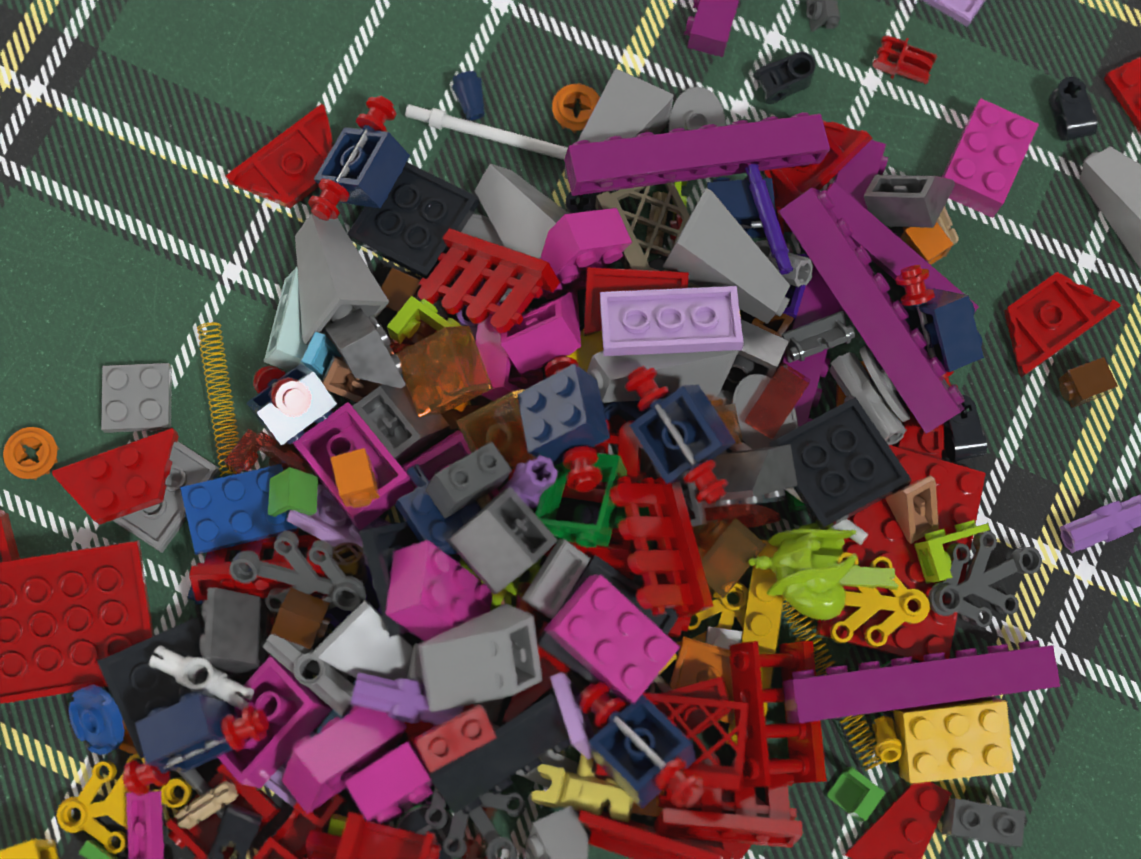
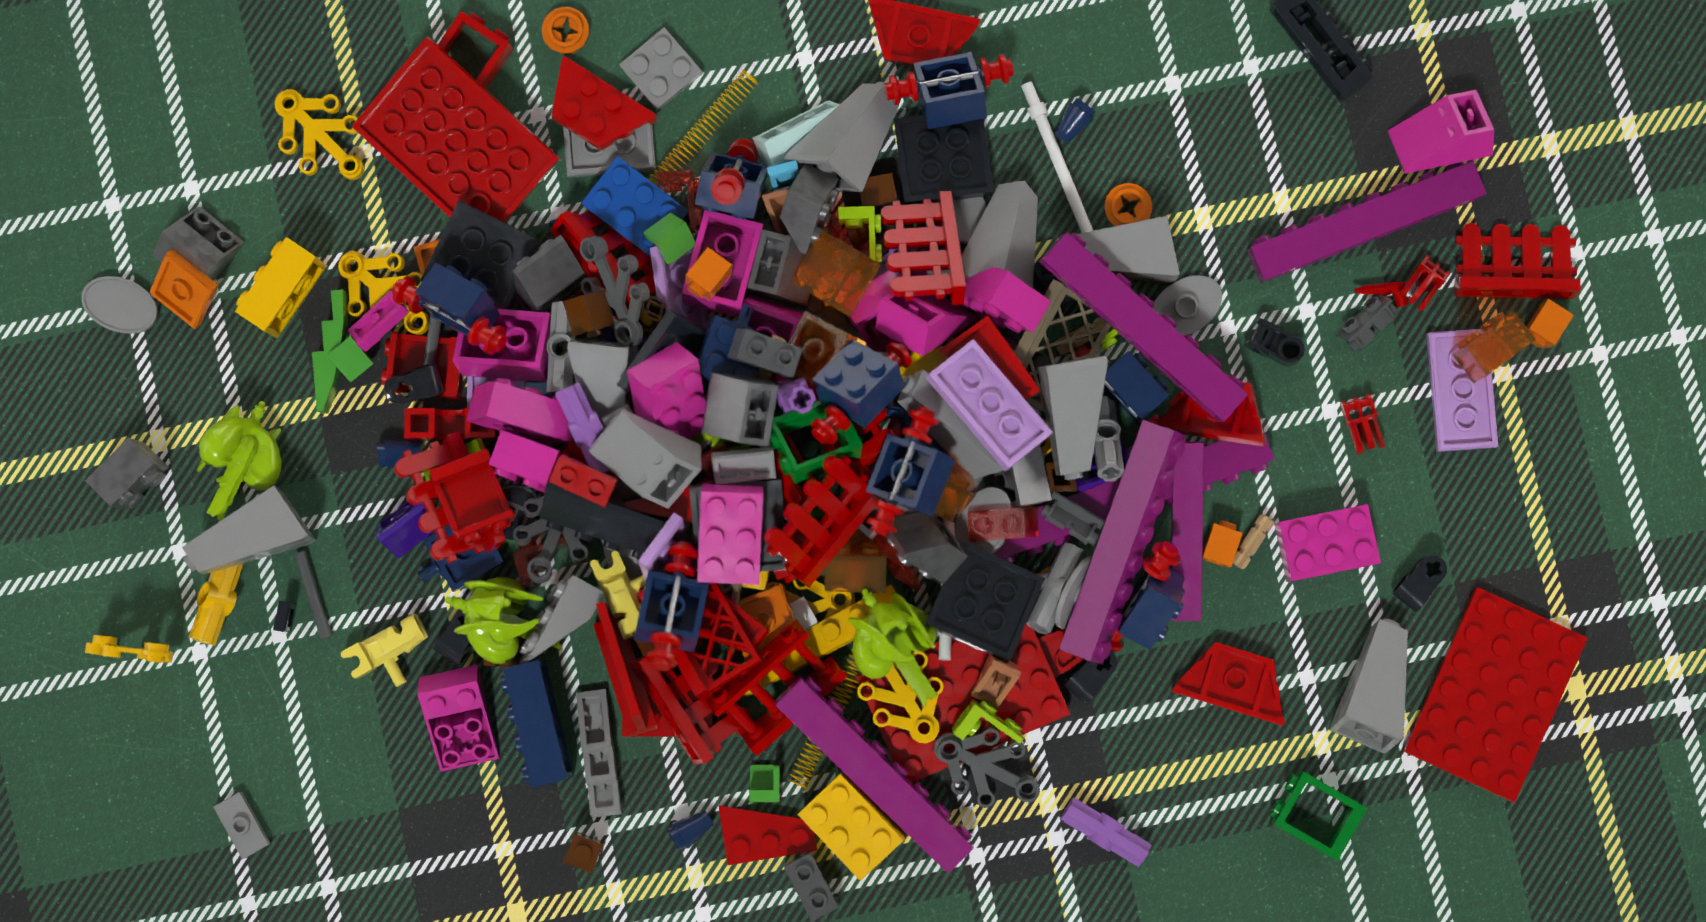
camera: 65 degrees right, 10 degrees up
blue tile [69,685,124,755] -> none
white pin [150,646,254,710] -> none
tan axle [176,781,238,829] -> none
dark purple piece [745,164,793,275] -> none
flat silver slope [864,175,955,228] -> none
yellow pin [872,716,903,762] -> none
reddish brown brick [1058,357,1118,408] -> none

